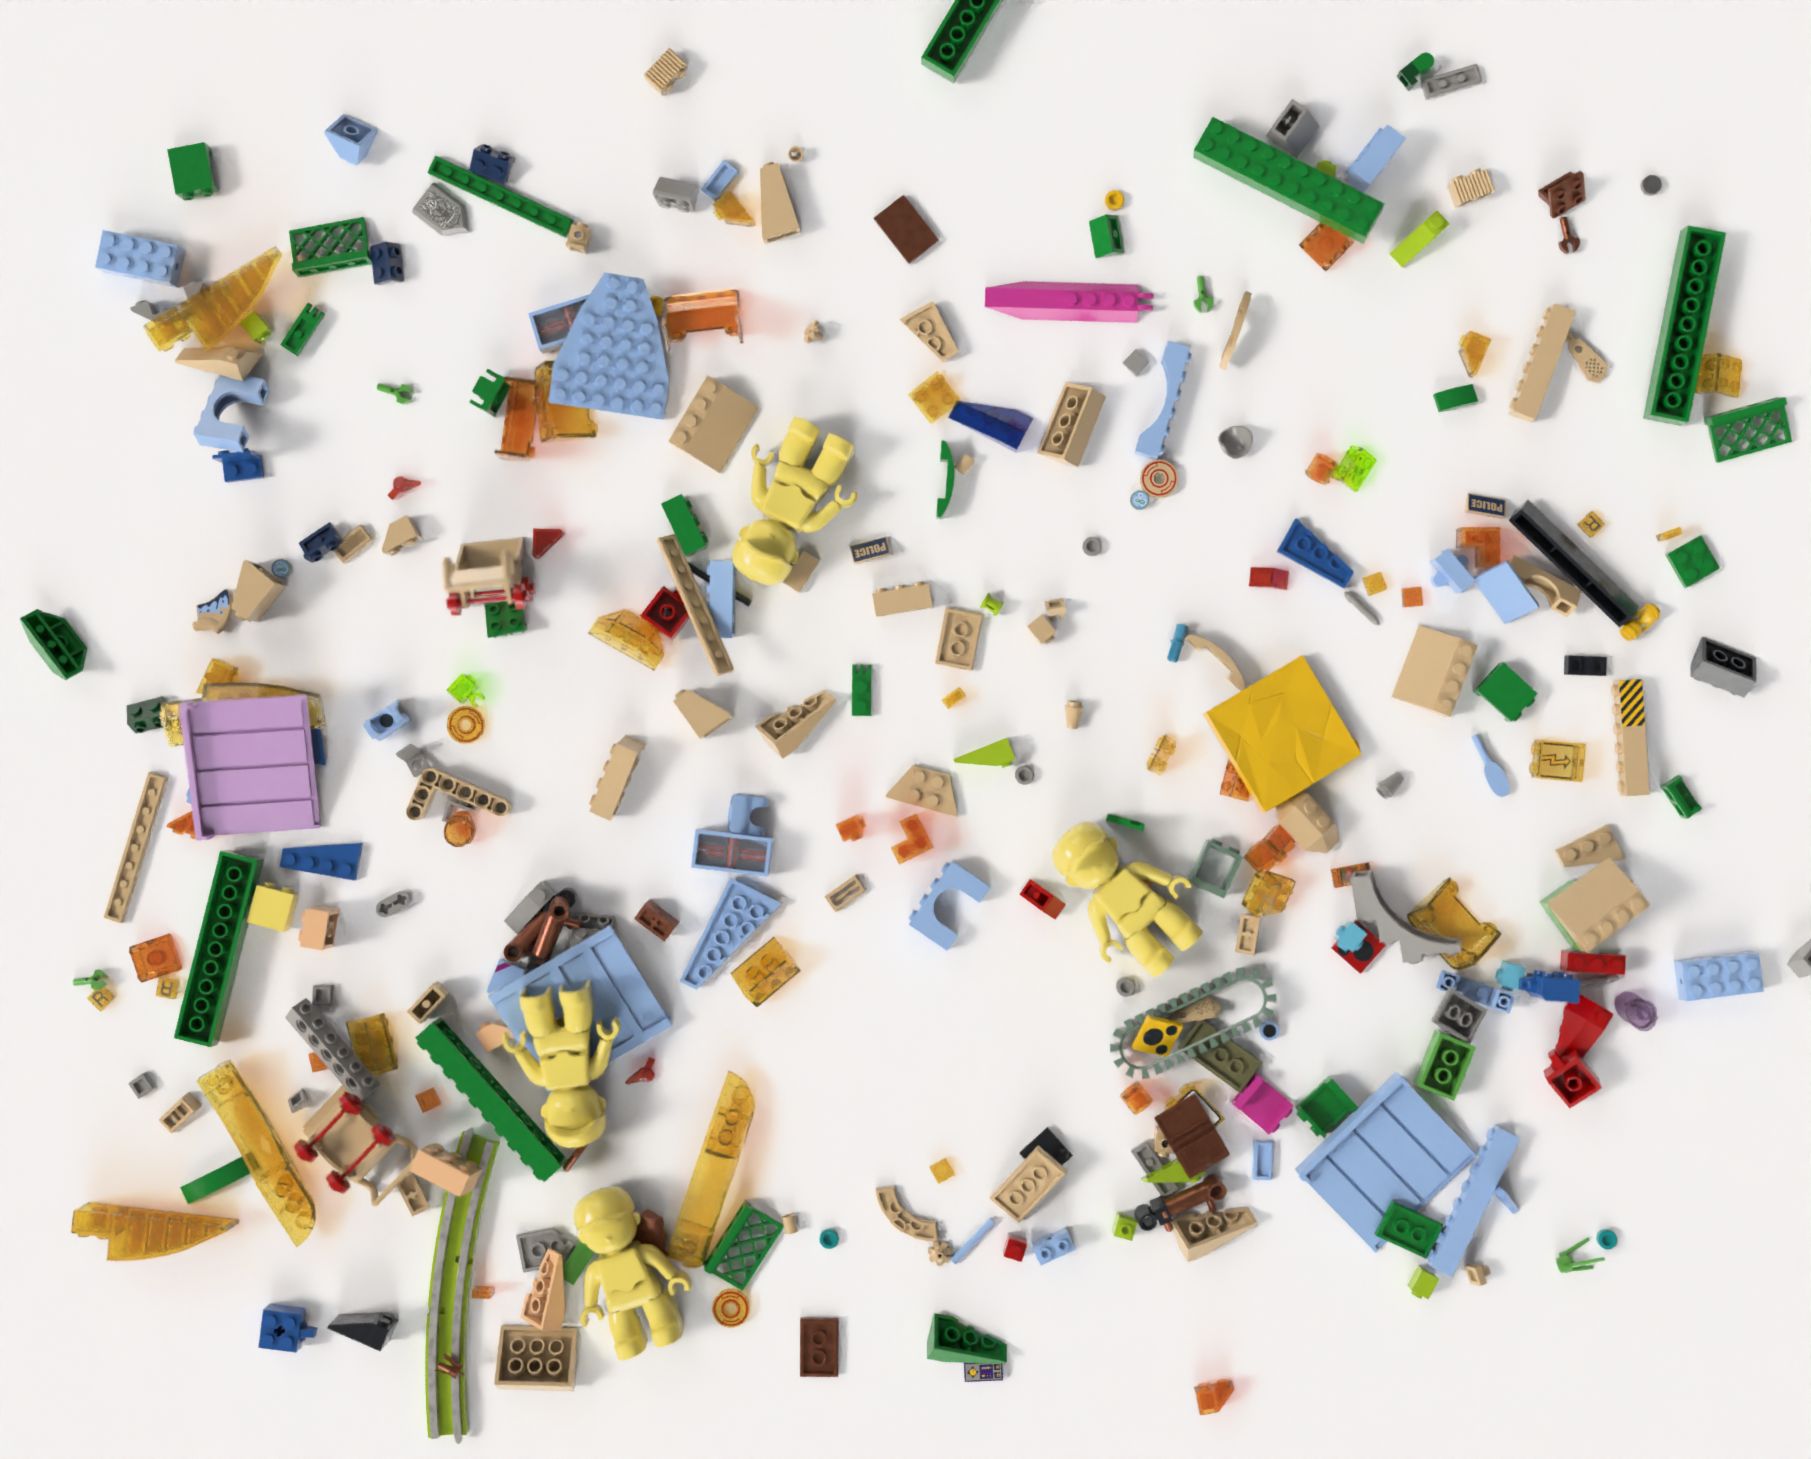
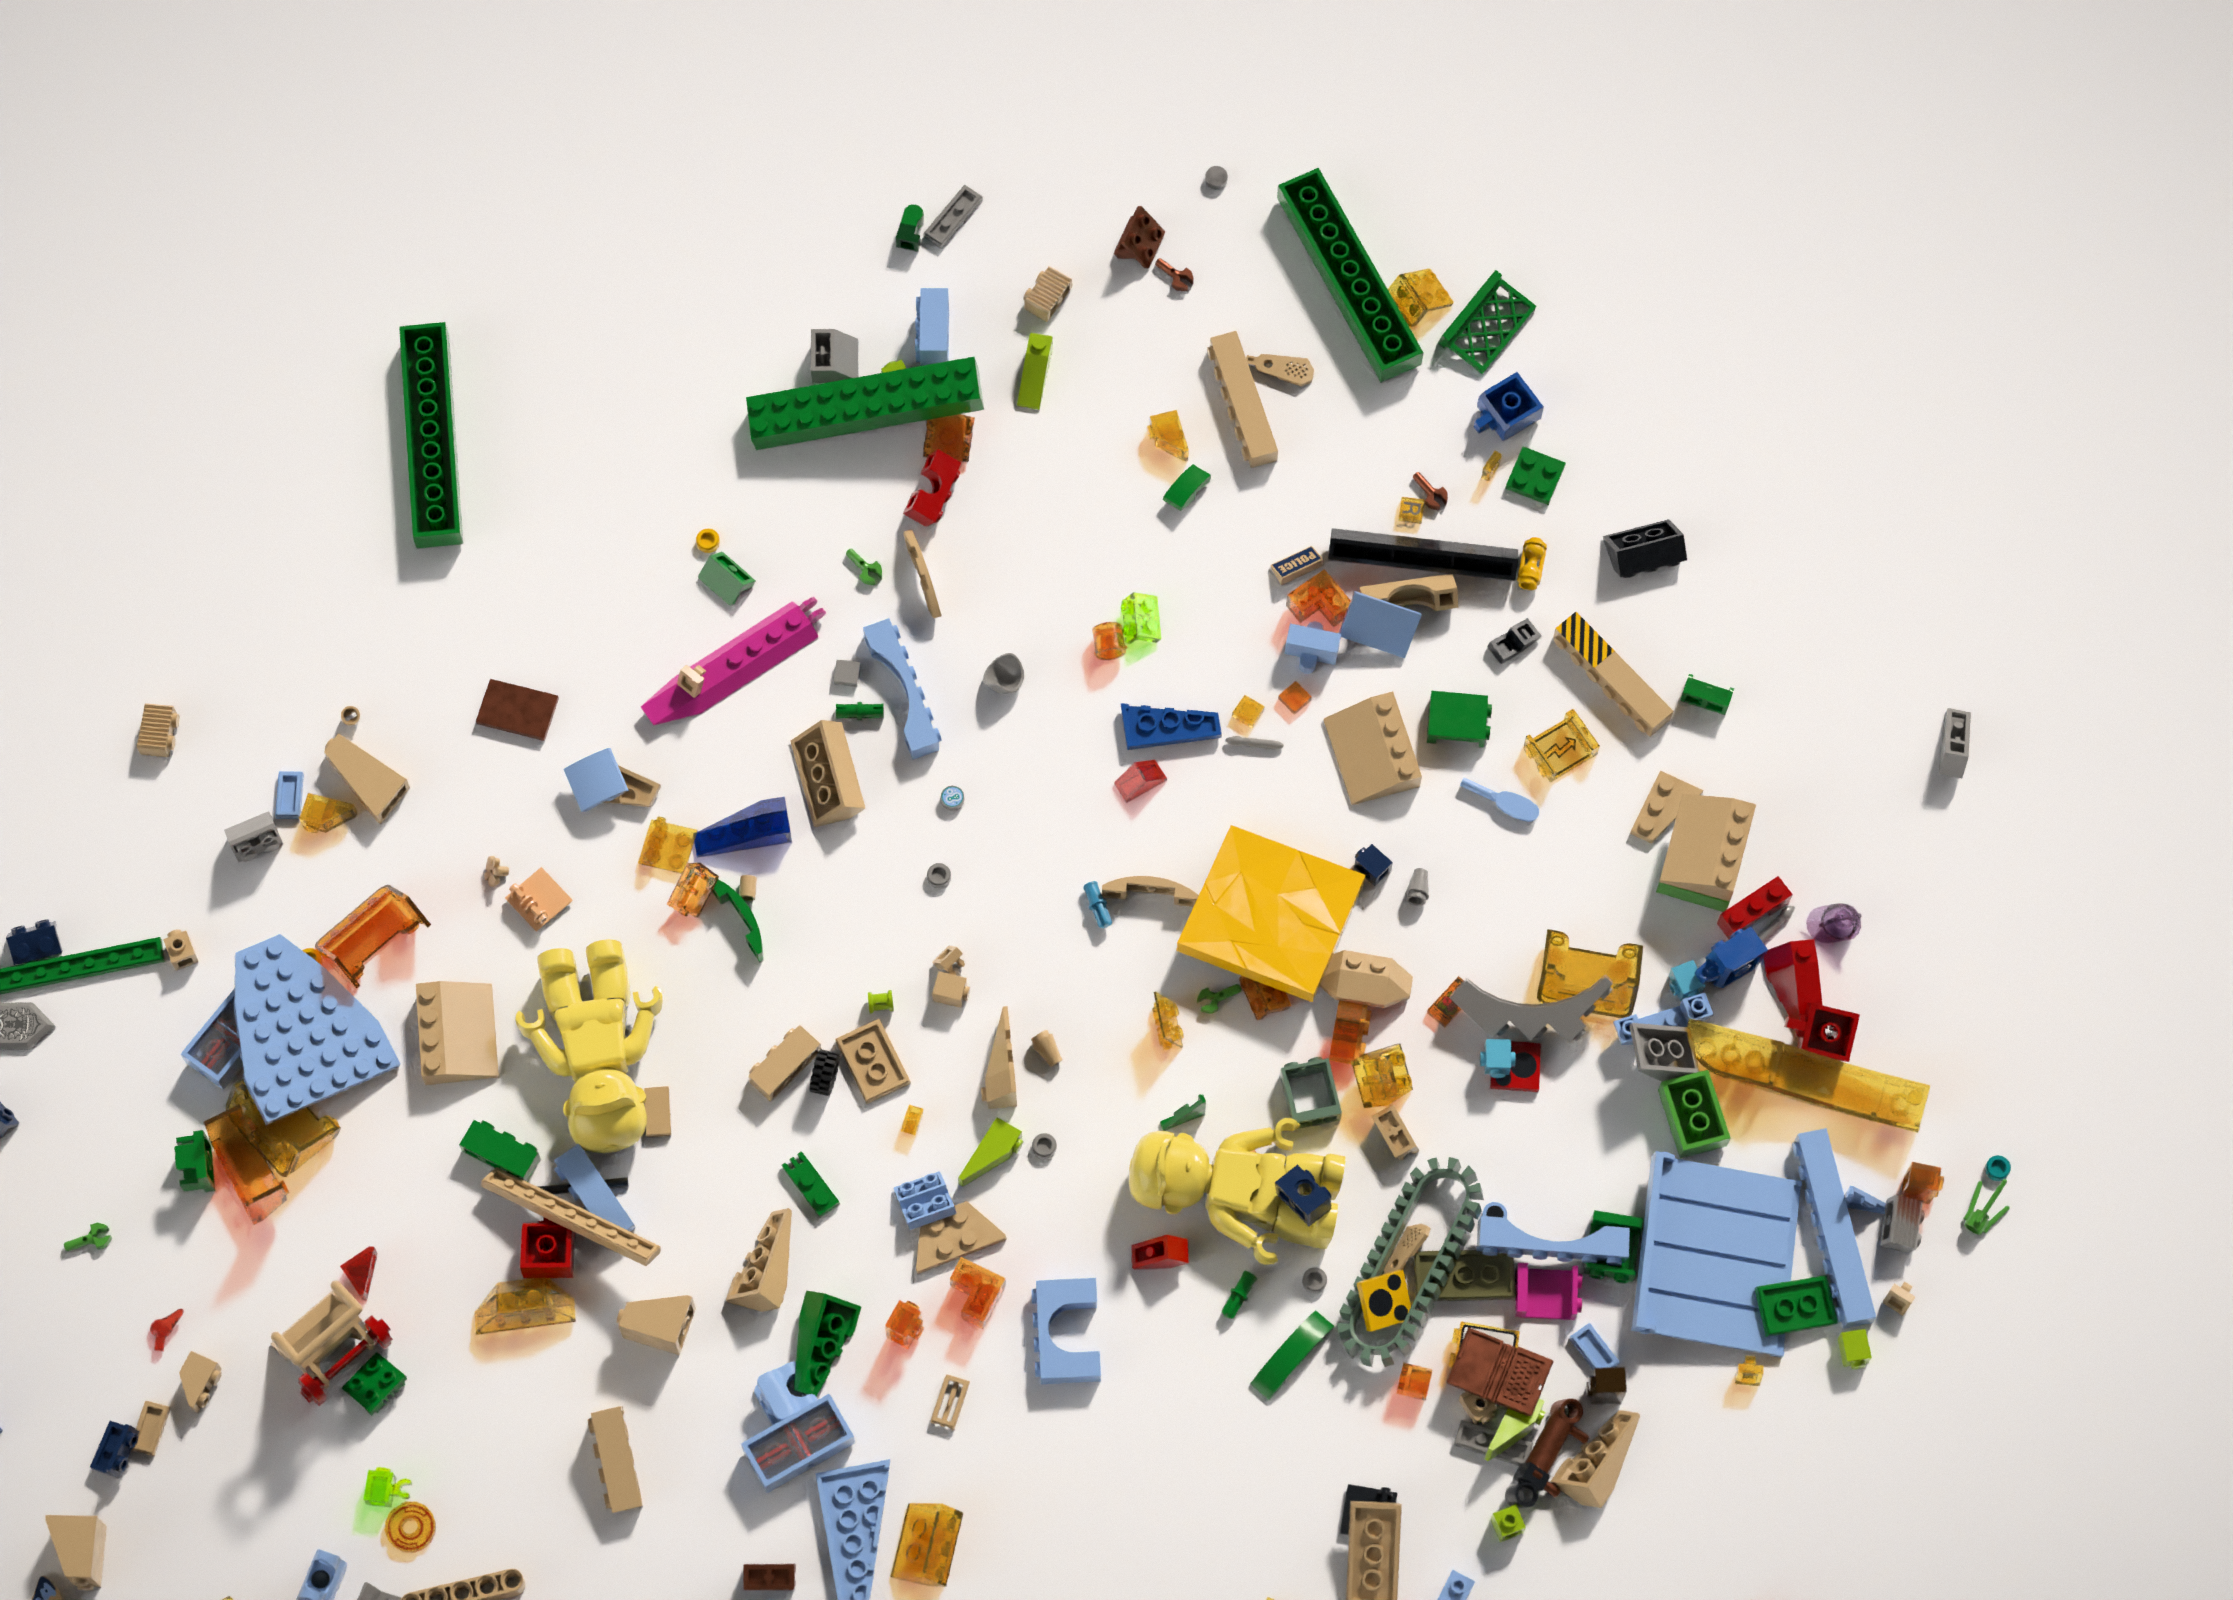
camera: 40 degrees left, 20 degrees down
tile [271,559,292,579] -> none
slope [849,537,891,565] -> none
tan tile [1140,459,1178,498] -> none
light blue brick [1674,951,1764,1001] -> none
none -> light nougat hinge [505,867,573,932]
none -> light blue slope [563,748,629,812]
none -> clear orange hinge [666,862,720,918]
none -> tan tile [677,665,706,698]
none -> green wedge [794,1290,862,1396]
none -> black tyre [809,1049,840,1096]
none -> green pin [836,702,884,721]
none -> light blue slope [893,1171,957,1230]
none -> red arch [903,449,961,527]
none -> tan wedge [981,1006,1017,1109]
none -> bright green bar [1197,984,1242,1014]
none -> green axle [1221,1271,1258,1319]
none -> green slope [1250,1310,1334,1400]
none -> dark blue brick [1275,1164,1332,1227]
none -> dark blue brick [1354,844,1393,886]
none -> copper bar [1413,472,1448,510]
none -> blue hinge [1473,372,1544,441]
none -> light blue arch [1476,1216,1630,1266]
none -> dark brown brick [1586,1367,1627,1404]
none -> clear yellow slope [1687,1018,1931,1133]
none -> clear yellow tile [1735,1355,1764,1386]
none -> light grey brick [1880,1195,1925,1253]
none -> clear orange brick [1900,1162,1944,1204]

